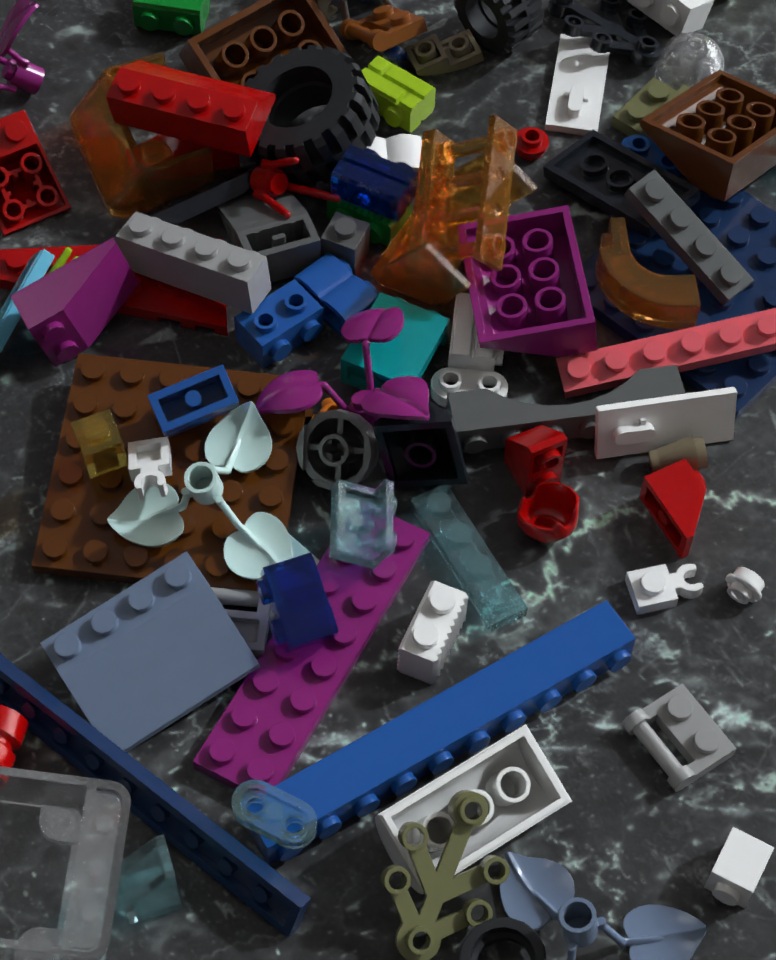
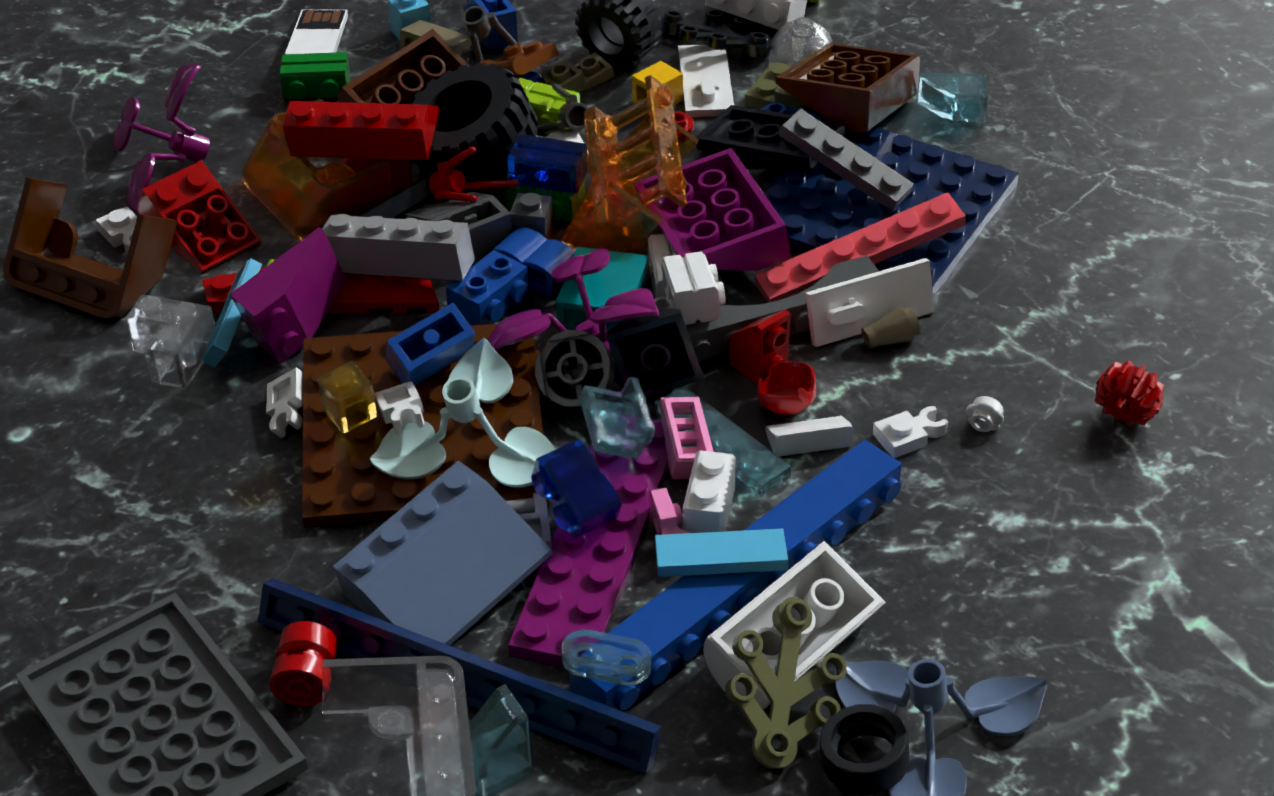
camera: 10 degrees left, 15 degrees down
clear orange arch [595,217,701,329] -> none
light grey plate [622,683,737,792] -> none
red slope [639,458,707,559] -> none
white brick [704,827,774,908] -> none
none -> white plate [266,367,303,438]
none -> dark grey plant [537,84,593,134]
none -> yellow brick [632,61,683,116]
none -> bright pink plate [650,488,690,535]
none -> medium azure tile [655,528,788,577]
none -> bright pink slope [659,397,714,480]
none -> white brick [661,251,726,325]
none -> white slope [765,416,853,457]

